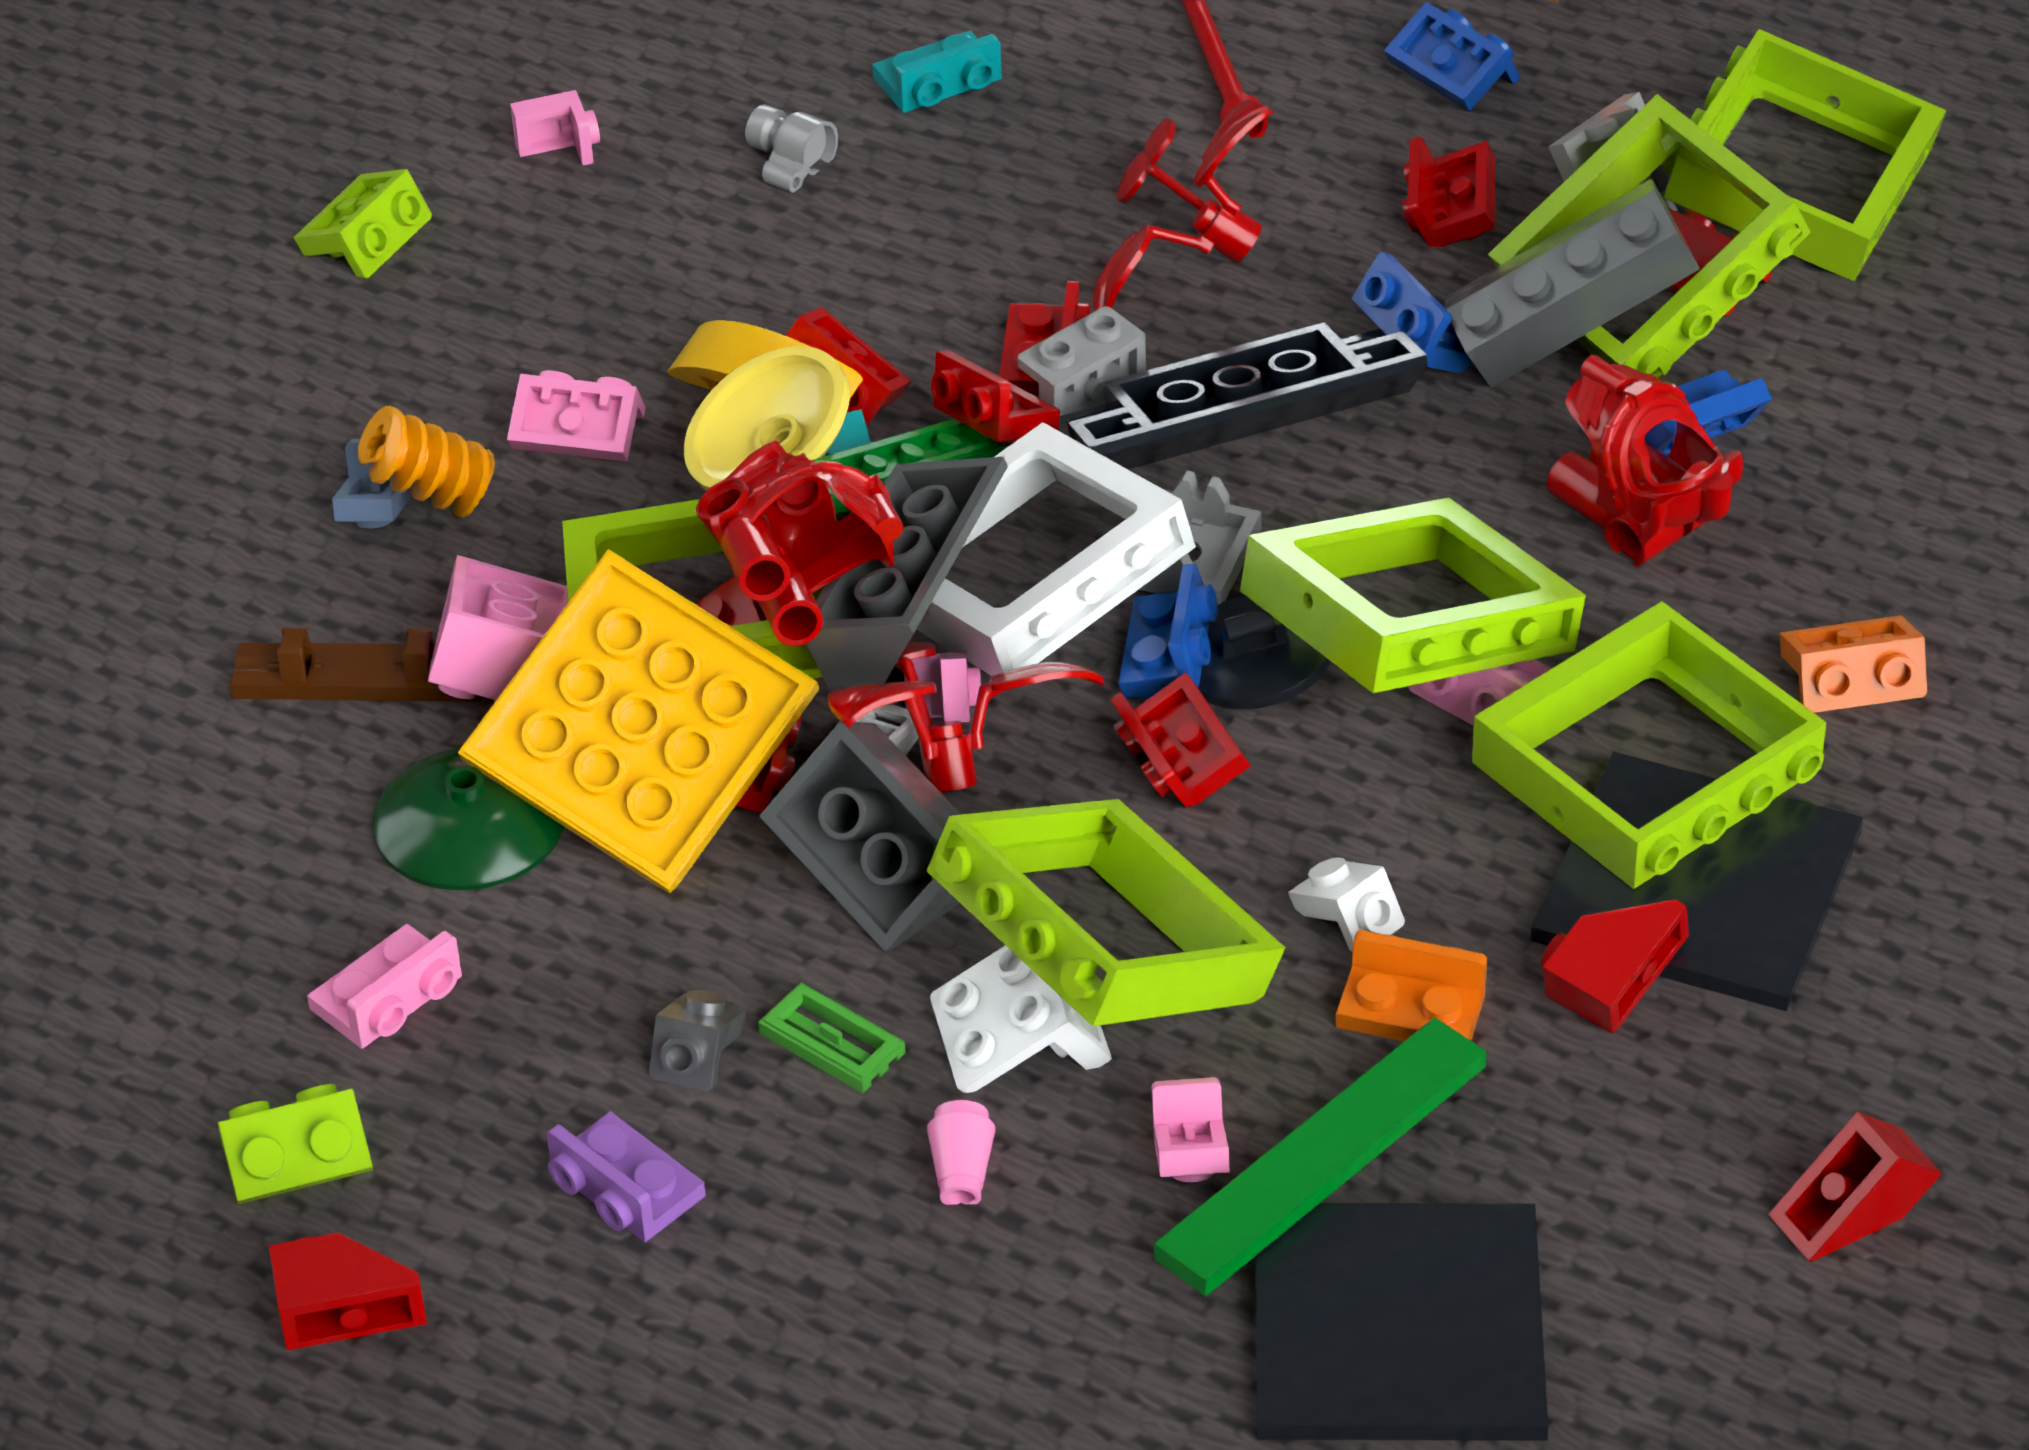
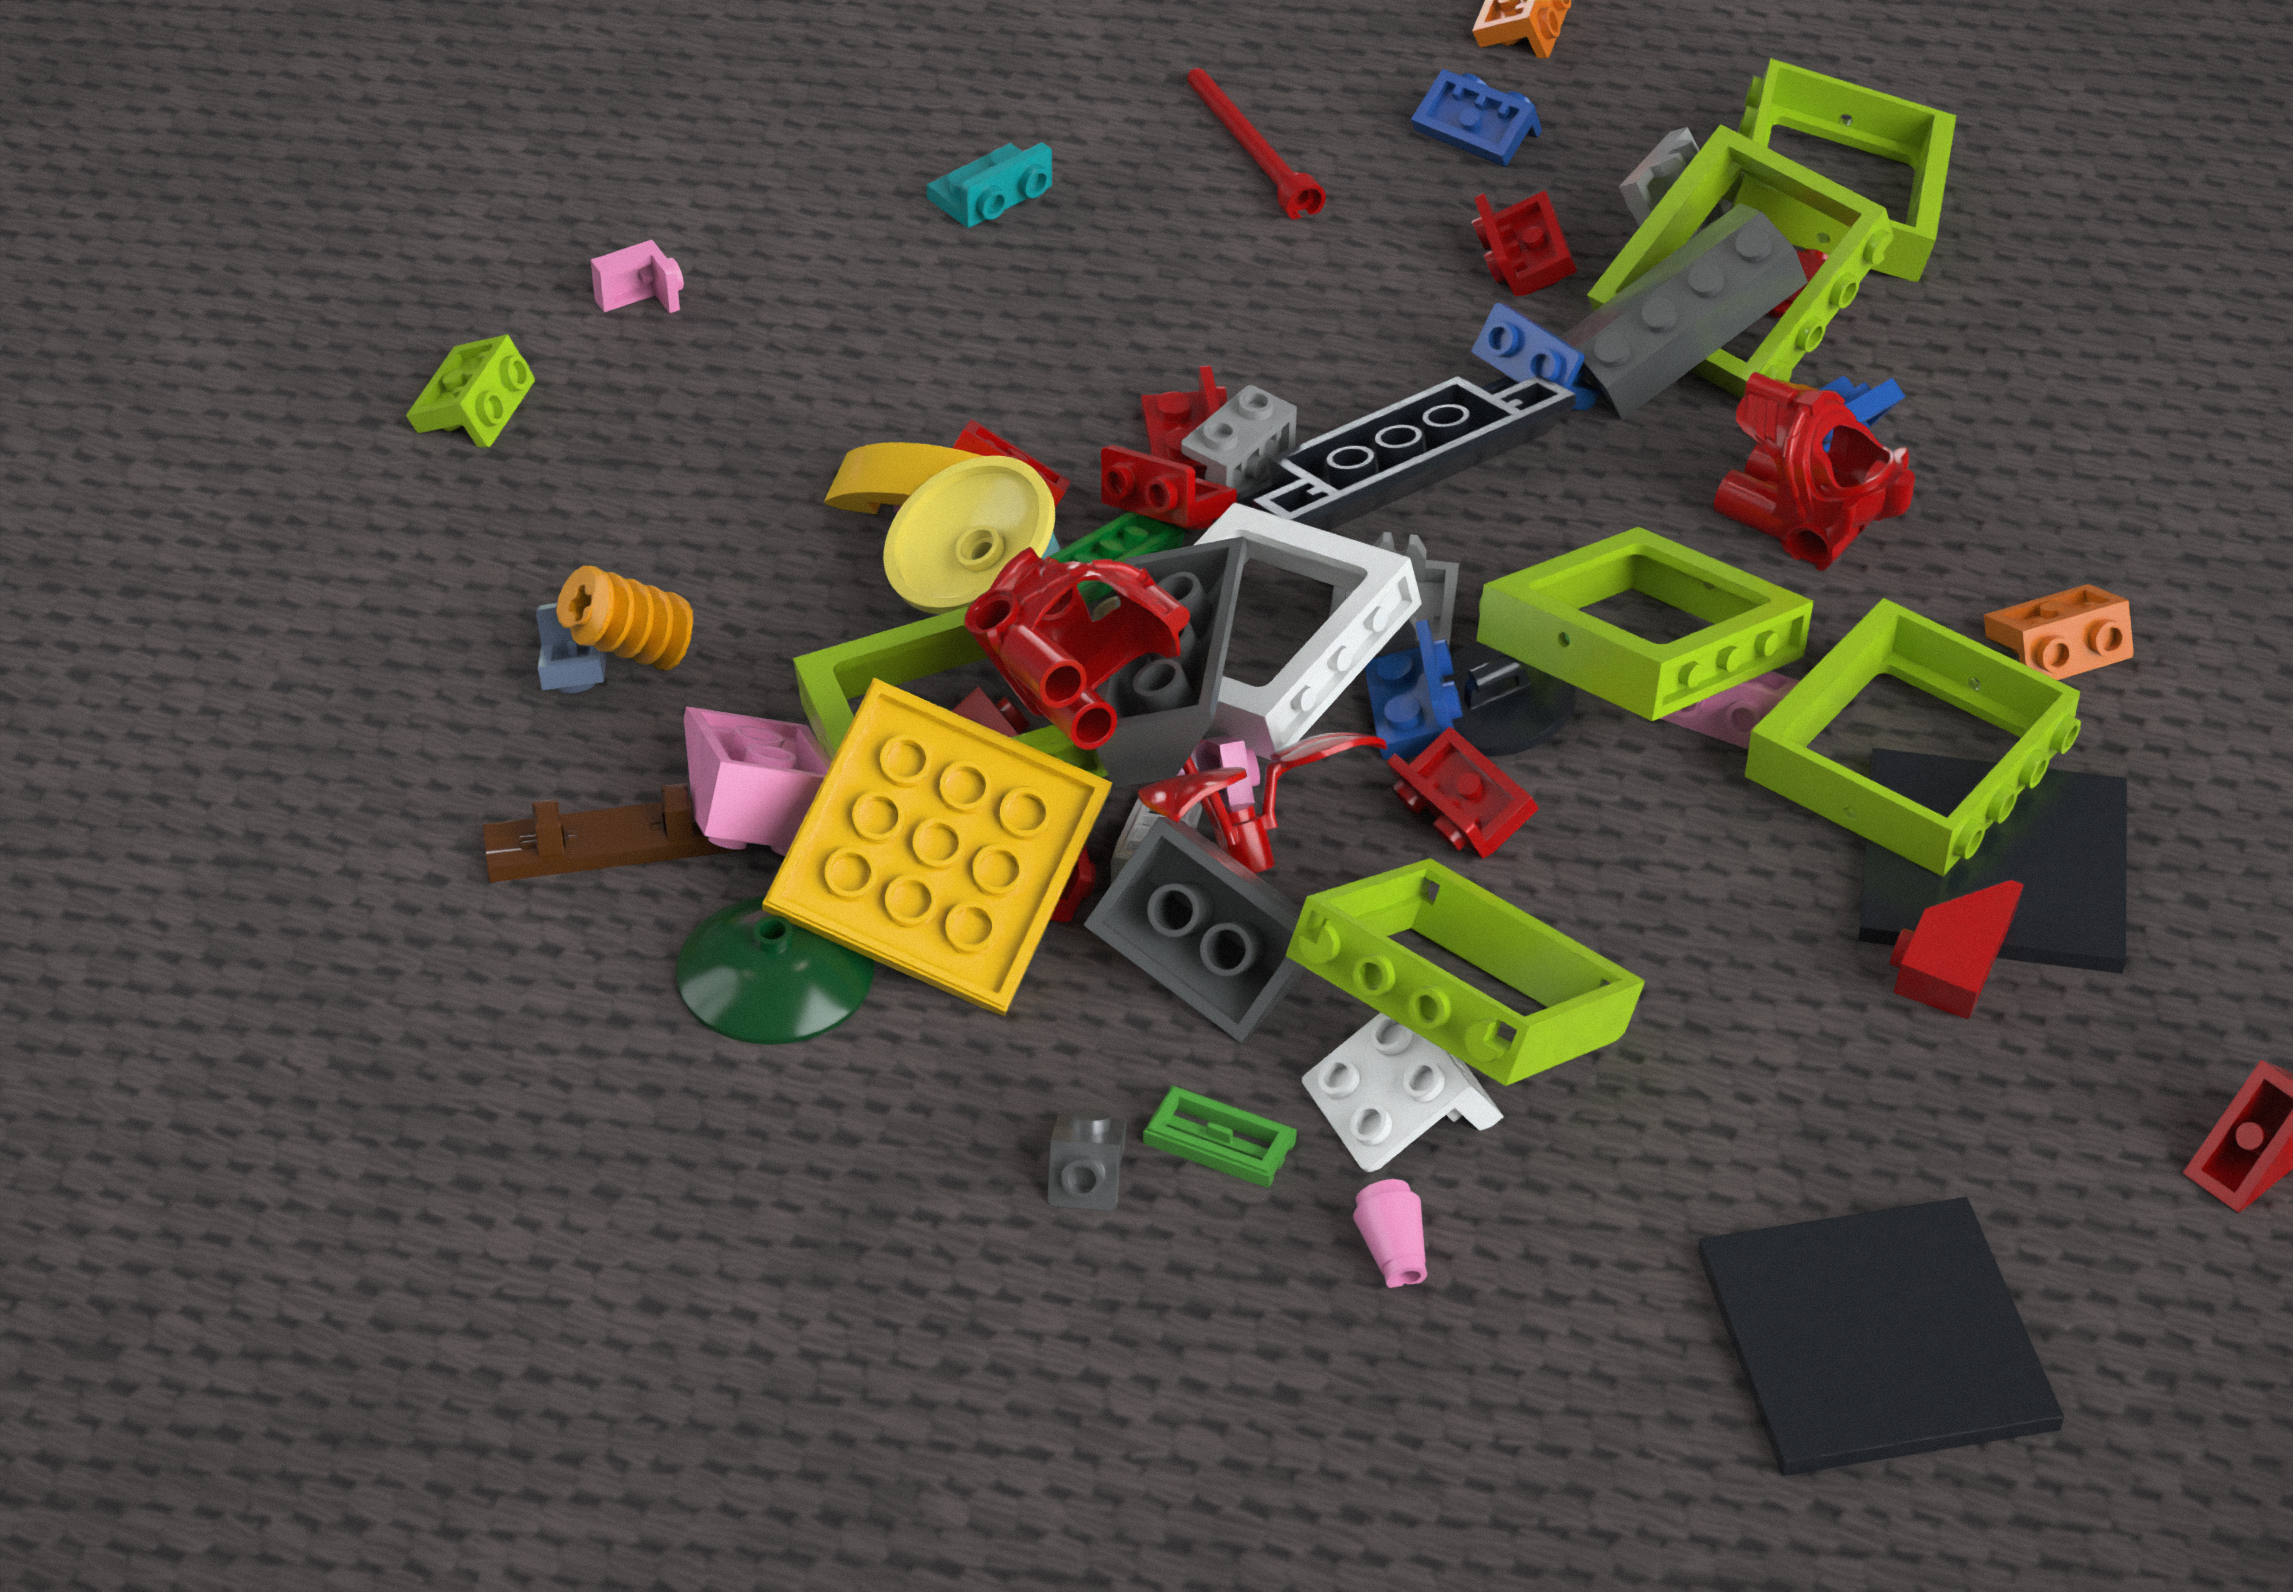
camera: 15 degrees left, 0 degrees up
lime bracket [218,1084,373,1205] -> none
red slope [269,1232,427,1350] -> none
bright pink bracket [307,924,462,1049] -> none
bright pink bracket [507,370,646,462] -> none
medium lavender bracket [547,1111,706,1242] -> none
light grey piece [745,104,838,193] -> none
red plant [1093,100,1274,311] -> none
bright pink bracket [1151,1077,1230,1182] -> none
green tile [1154,1017,1486,1297] -> none
white bracket [1288,858,1405,951] -> none
orange bracket [1336,930,1487,1041] -> none

